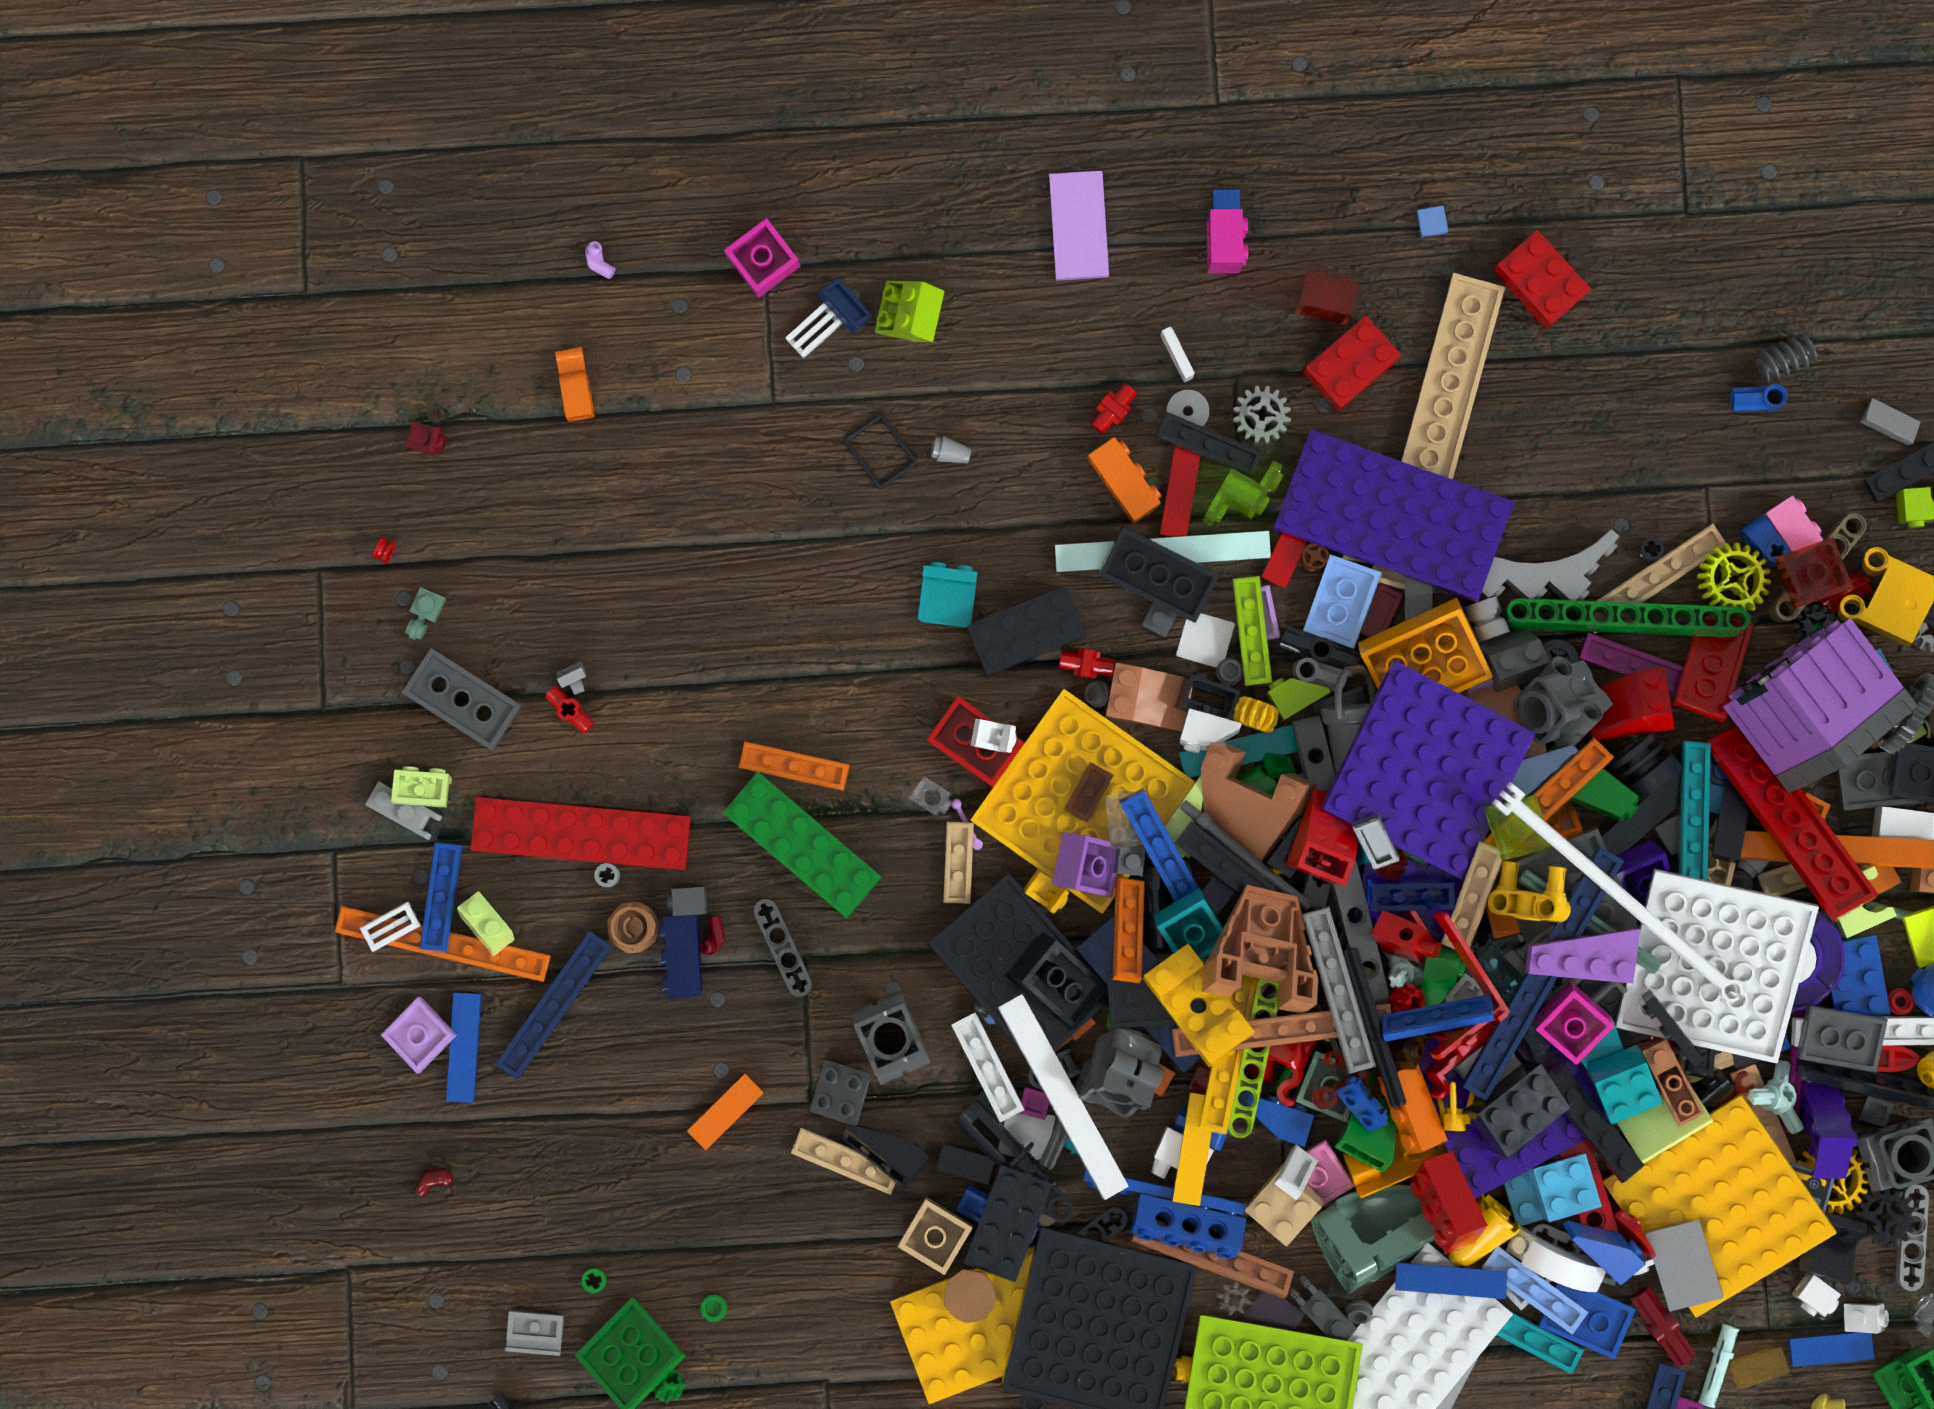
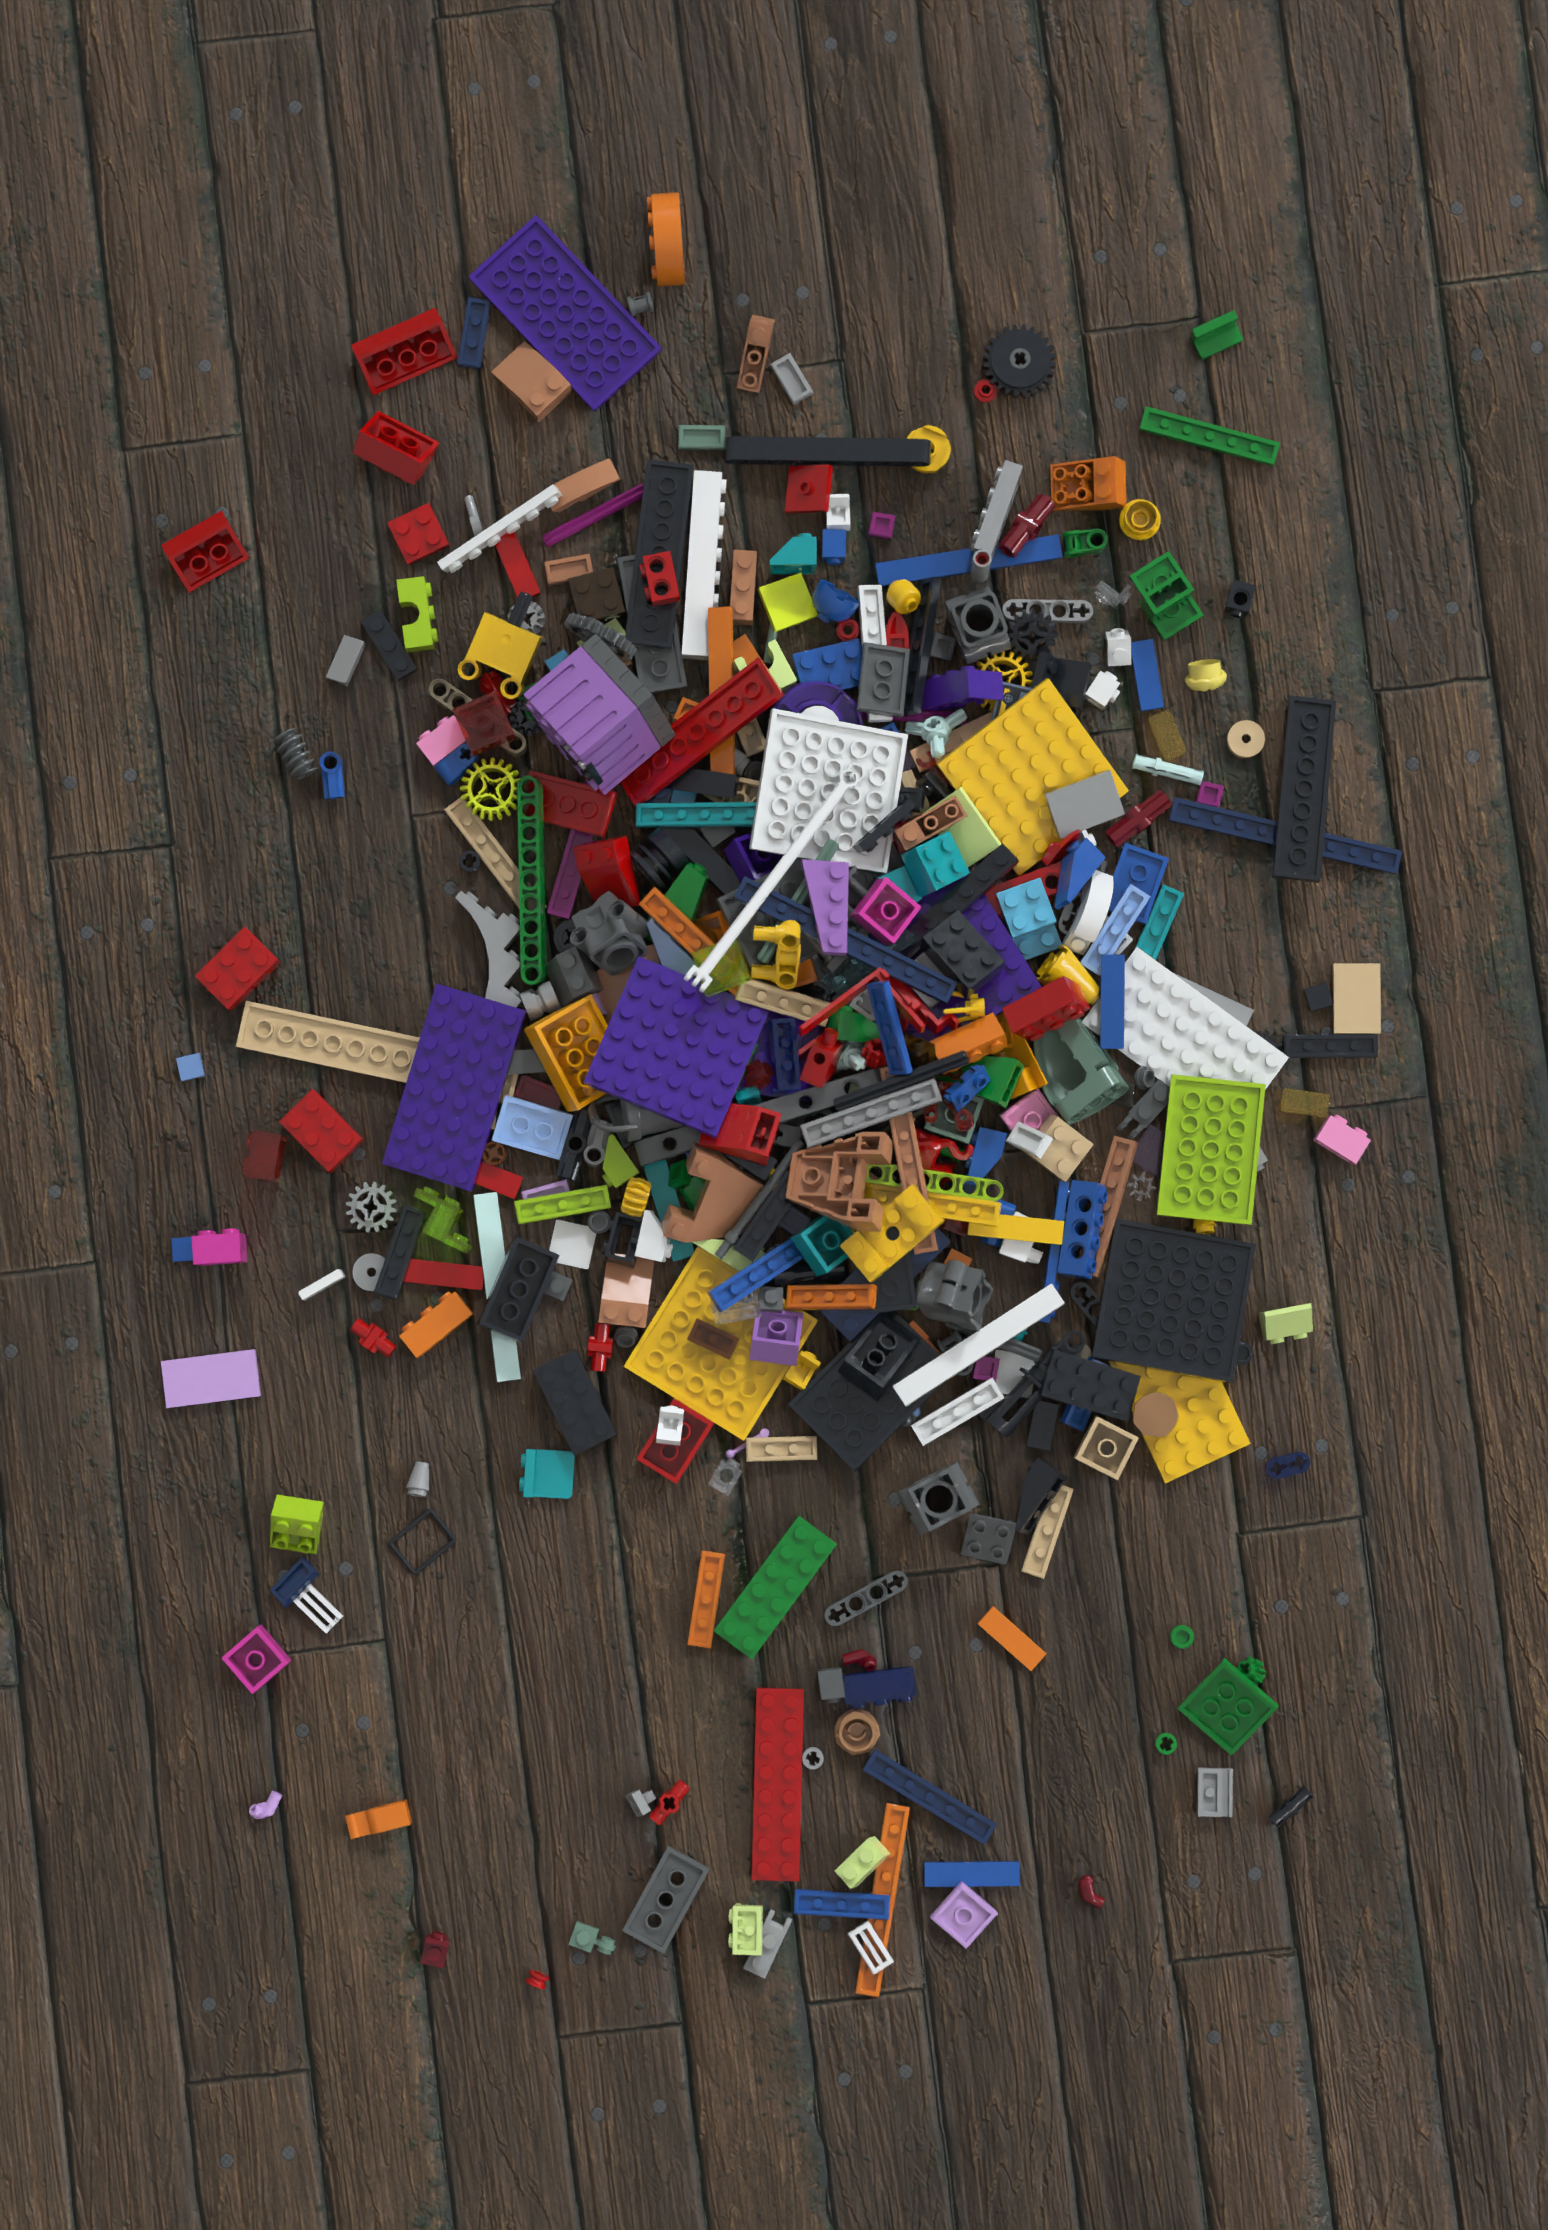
camera: 100 degrees left, 0 degrees up
tile [1352,813,1400,870] -> none

